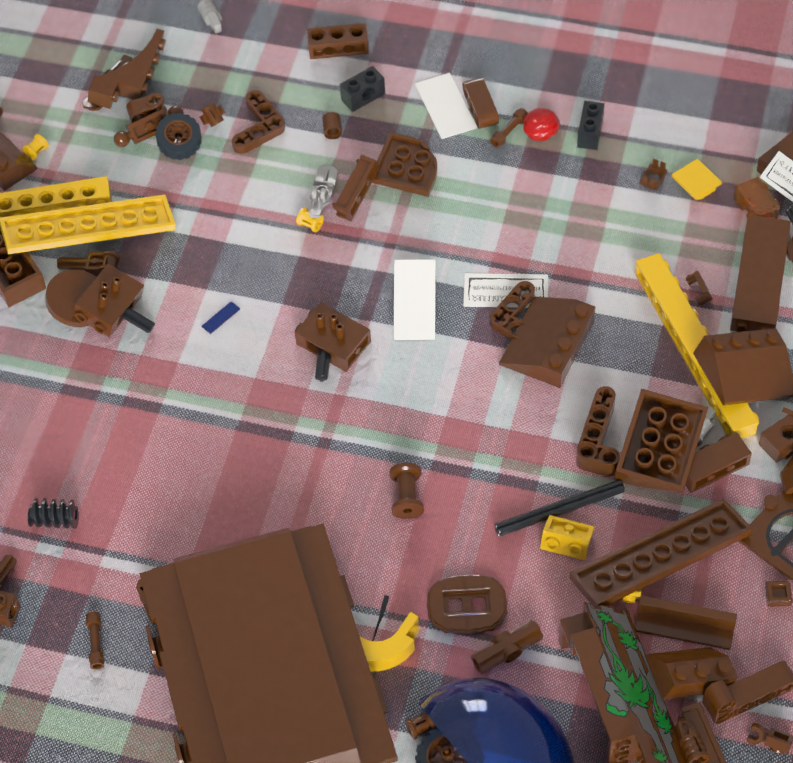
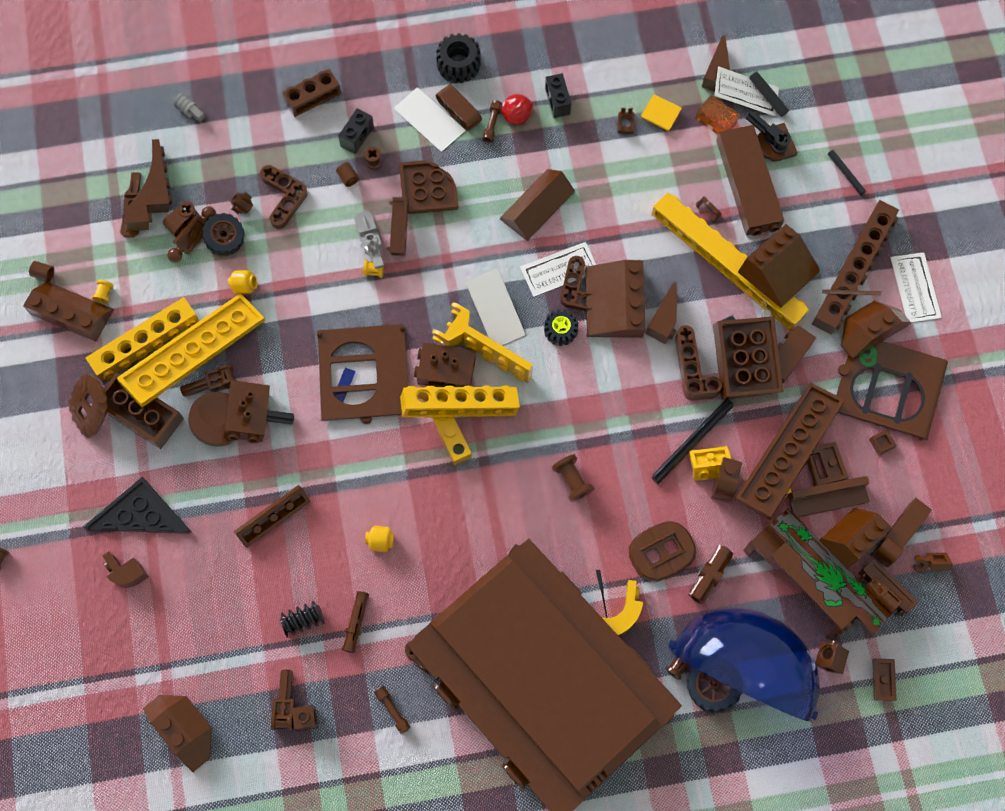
camera: 30 degrees left, 15 degrees up
none -> yellow head [228,270,258,294]
none -> reddish brown brick [234,485,311,548]
none -> reddish brown door [317,324,408,424]
none -> reddish brown pin [342,591,369,653]
none -> reddish brown bush [364,147,382,170]
none -> yellow head [365,525,395,553]
none -> yellow brick [400,385,520,417]
none -> yellow piece [423,399,472,466]
none -> yellow hinge [432,303,533,383]
none -> black tyre [436,33,481,83]
none -> reddish brown slope [500,169,575,241]
none -> black wheel [544,309,578,346]
none -> reddish brown slope [646,282,677,344]
none -> reddish brown brick [711,457,742,503]
none -> reddish brown plate [807,442,849,487]

